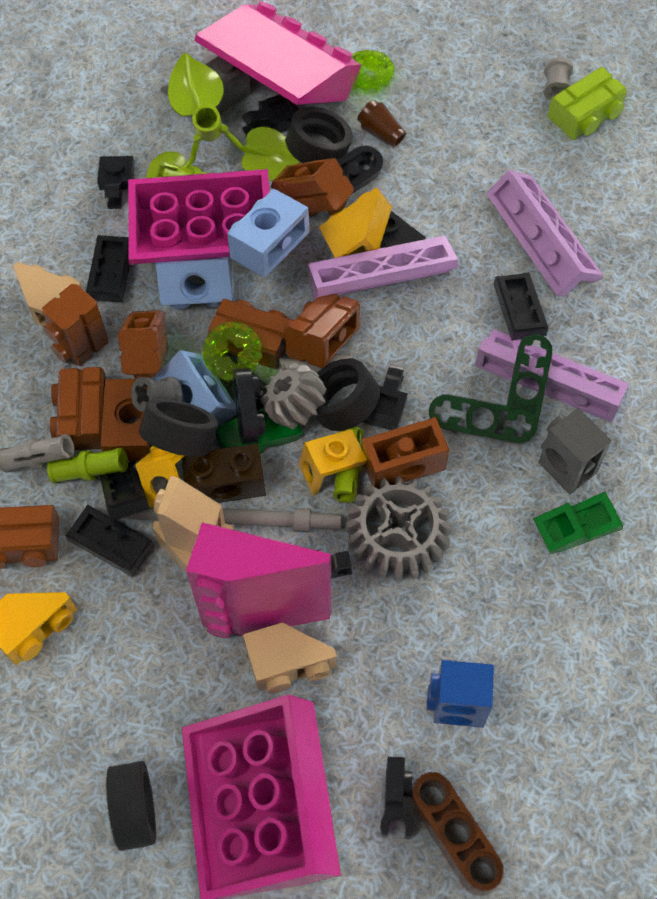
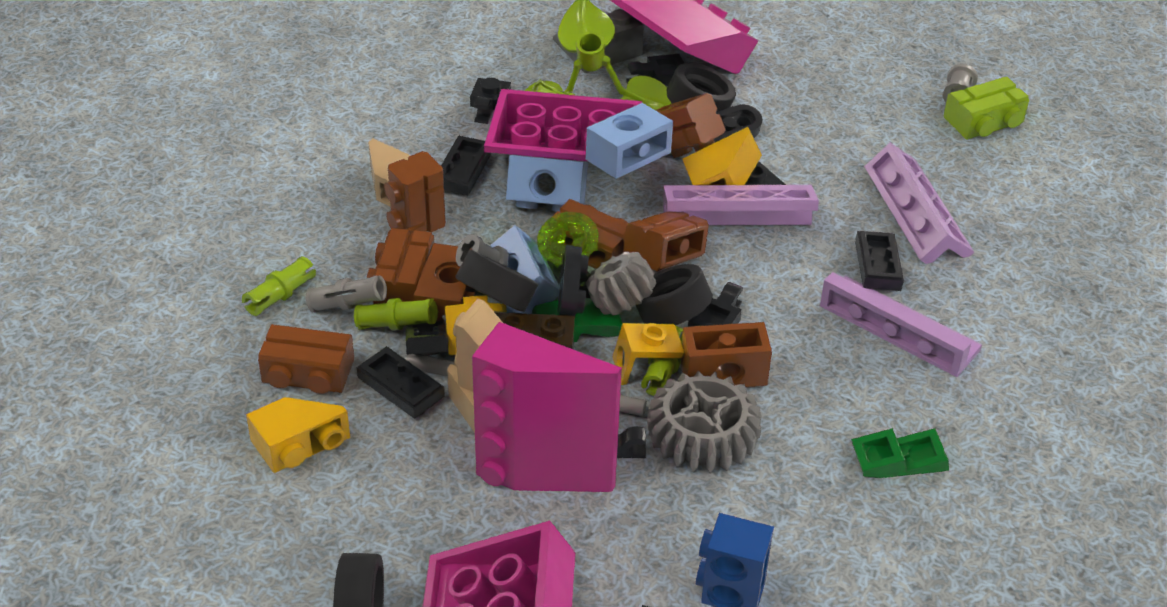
camera: 10 degrees right, 20 degrees down
dark orange brick [118,310,169,379] -> none
tan slope [243,623,337,693] -> none
clear neon green gear [351,50,394,94] -> none
reddish brown cone [357,100,406,148] -> none
dark green beam [429,334,552,443] -> none
dark grey brick [538,408,612,495] -> none

